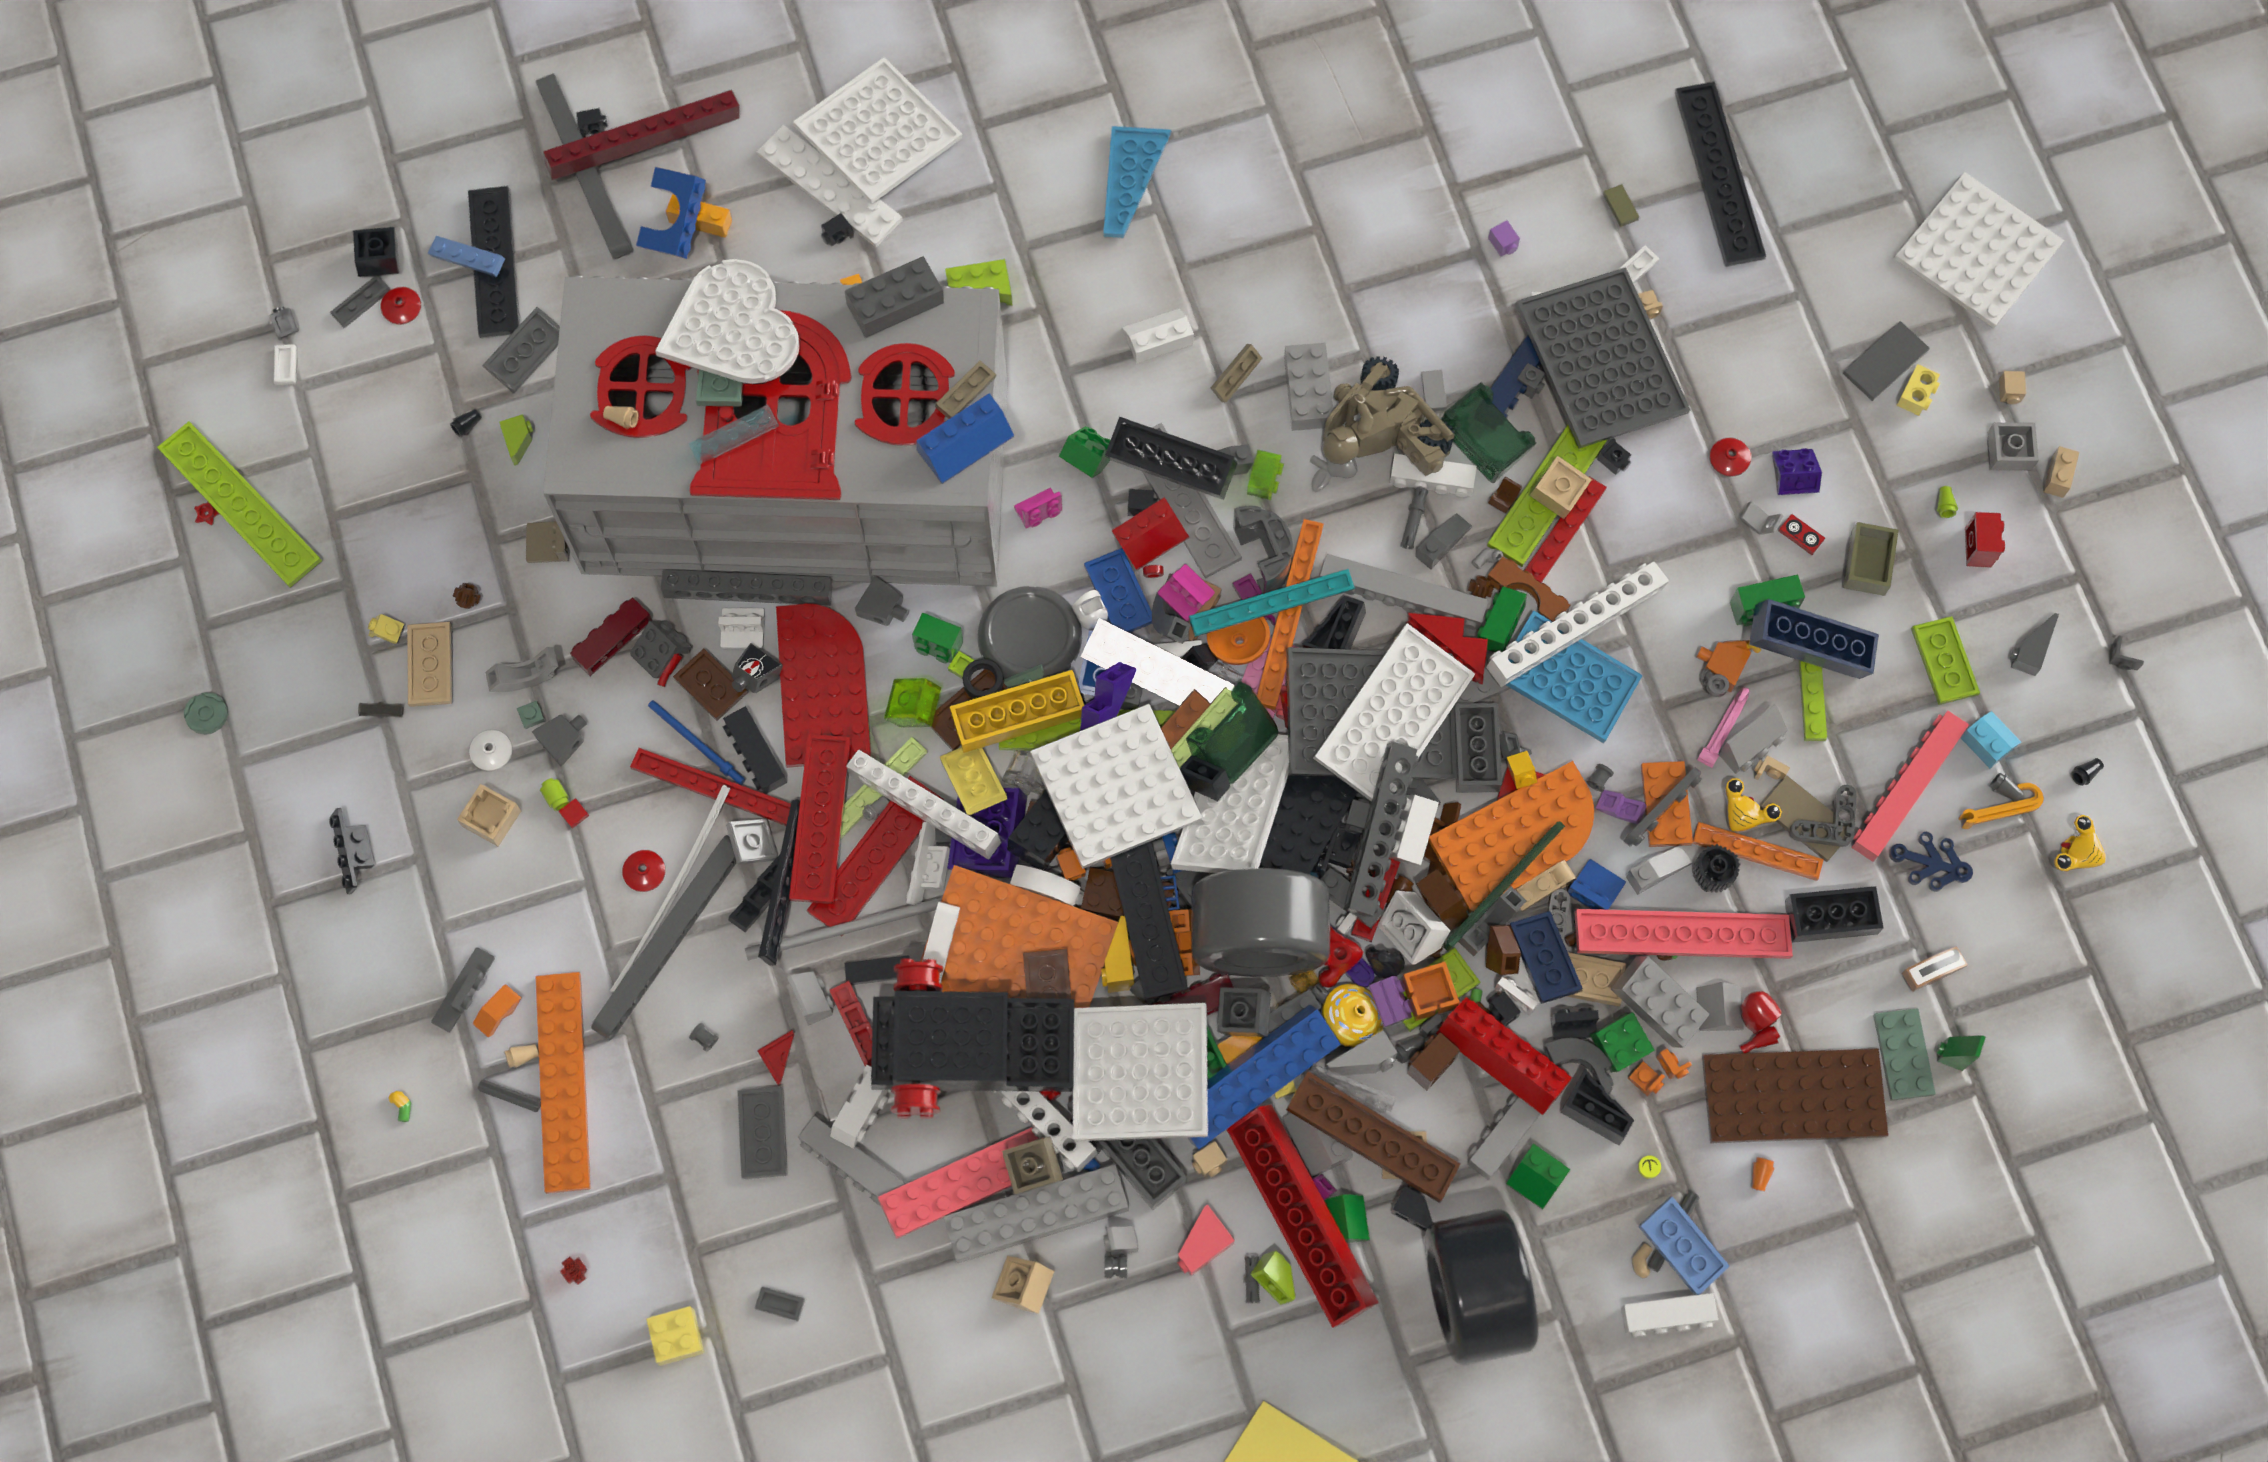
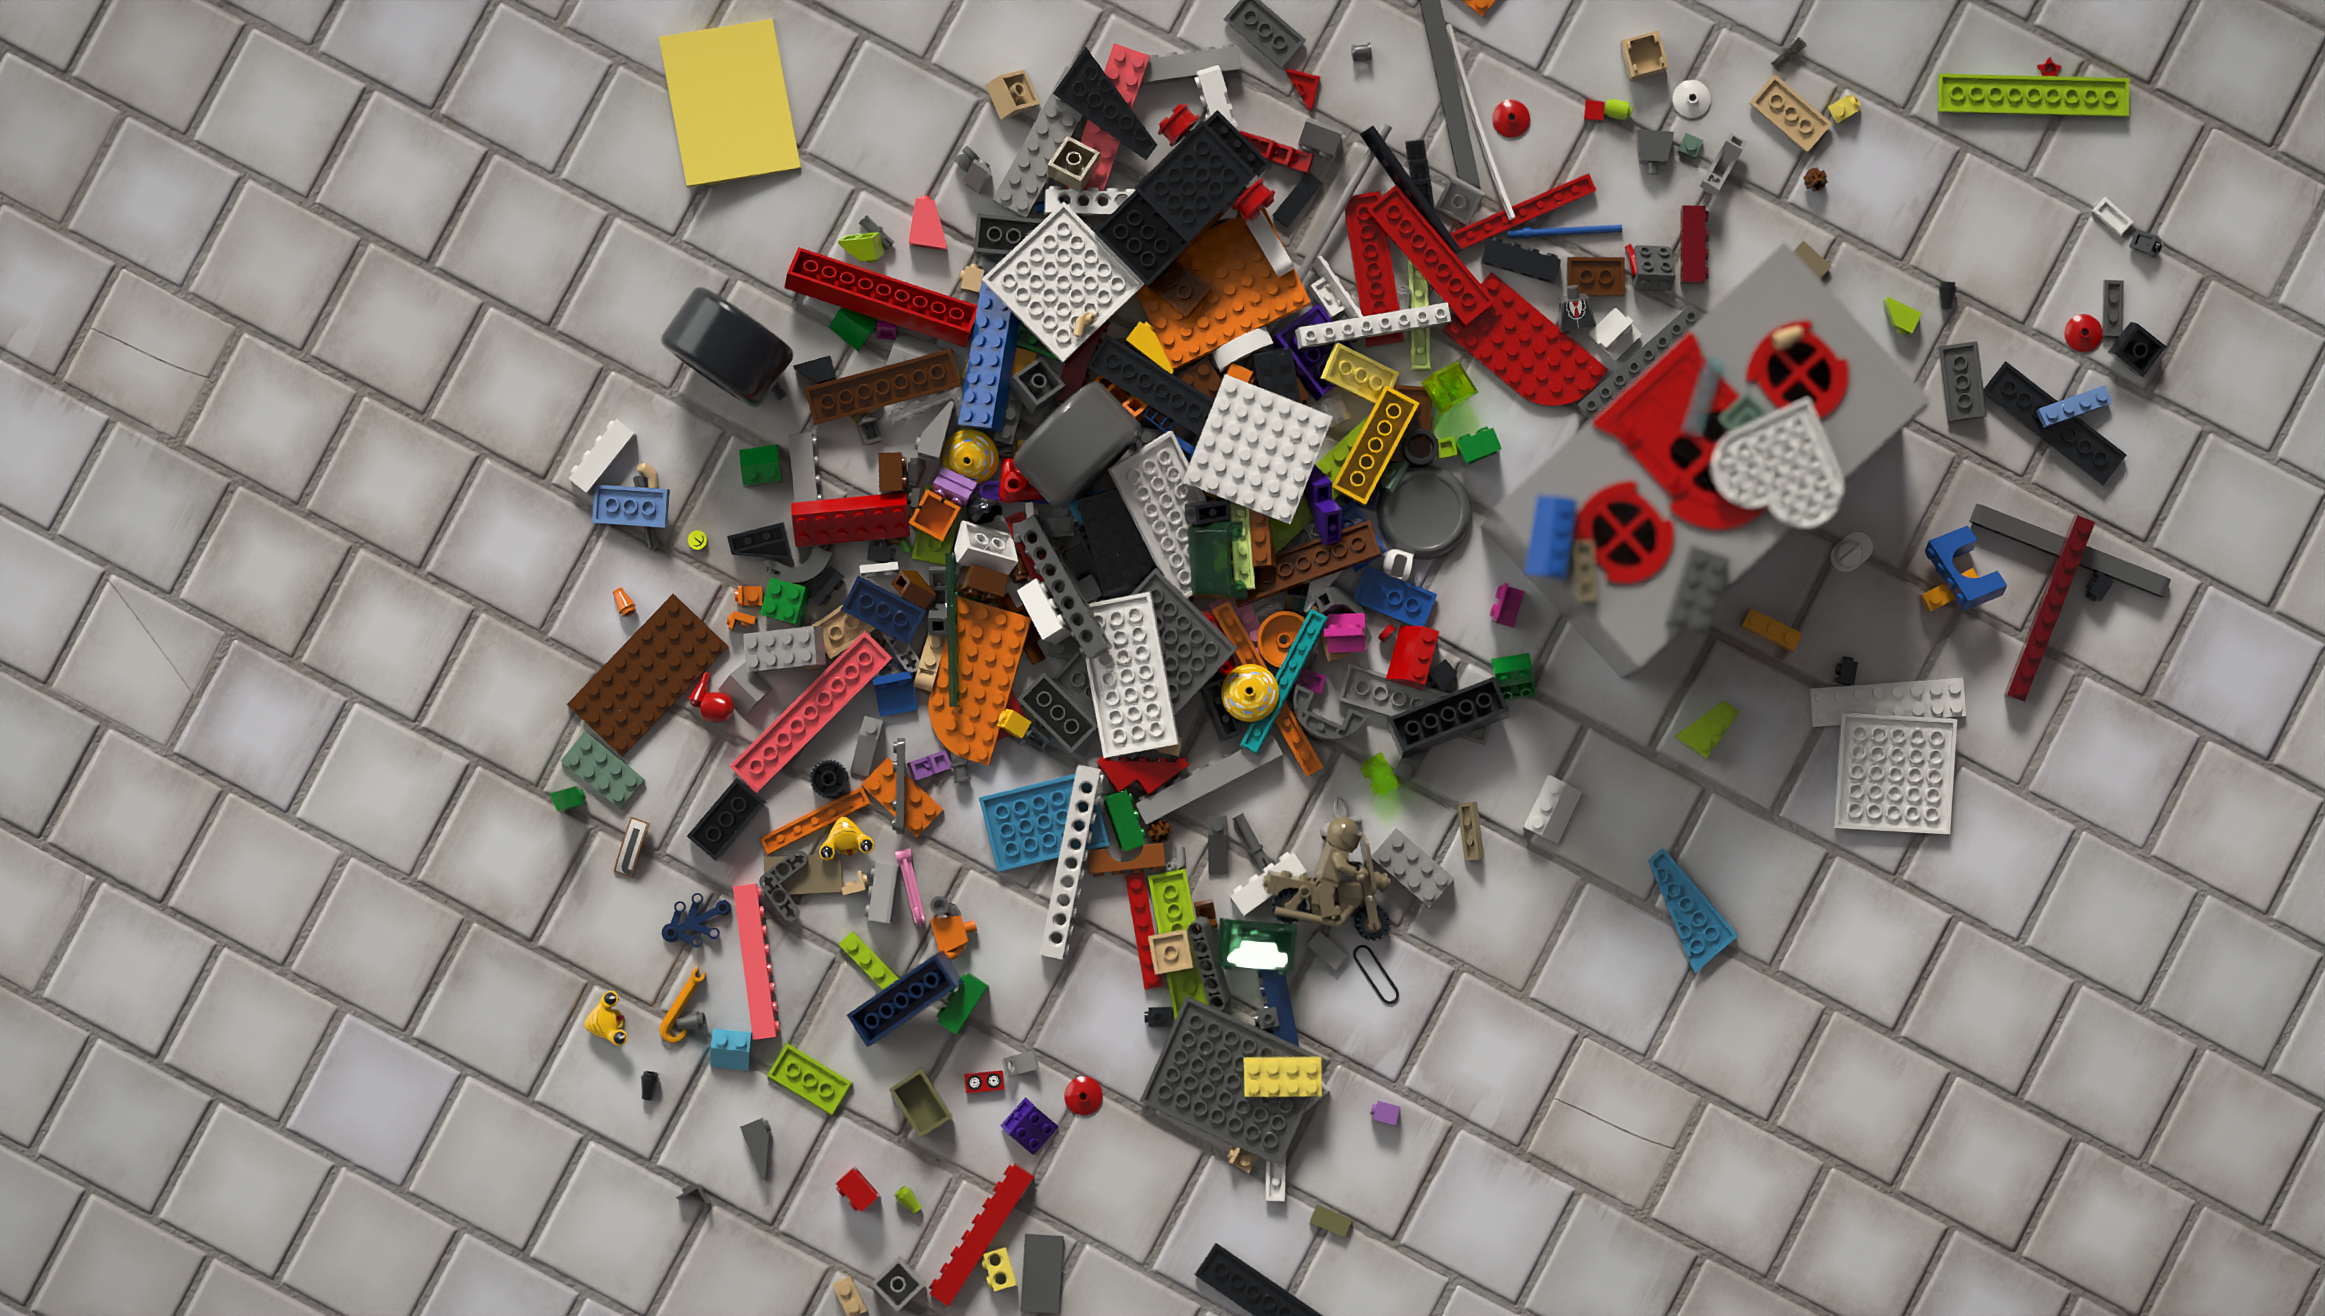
camera: 135 degrees right, 15 degrees up
dark grey torso [855,576,909,626] -> none
none -> dark grey bracket [856,414,883,446]
none -> red brick [929,1163,1034,1307]
none -> black wing [1053,47,1157,161]
none -> tan arm [1073,312,1097,337]
none -> dark grey beam [1188,917,1231,1011]
none -> yellow dish [1221,664,1279,722]
none -> light yellow plate [1244,1057,1322,1097]
none -> black piece [1353,945,1399,1004]

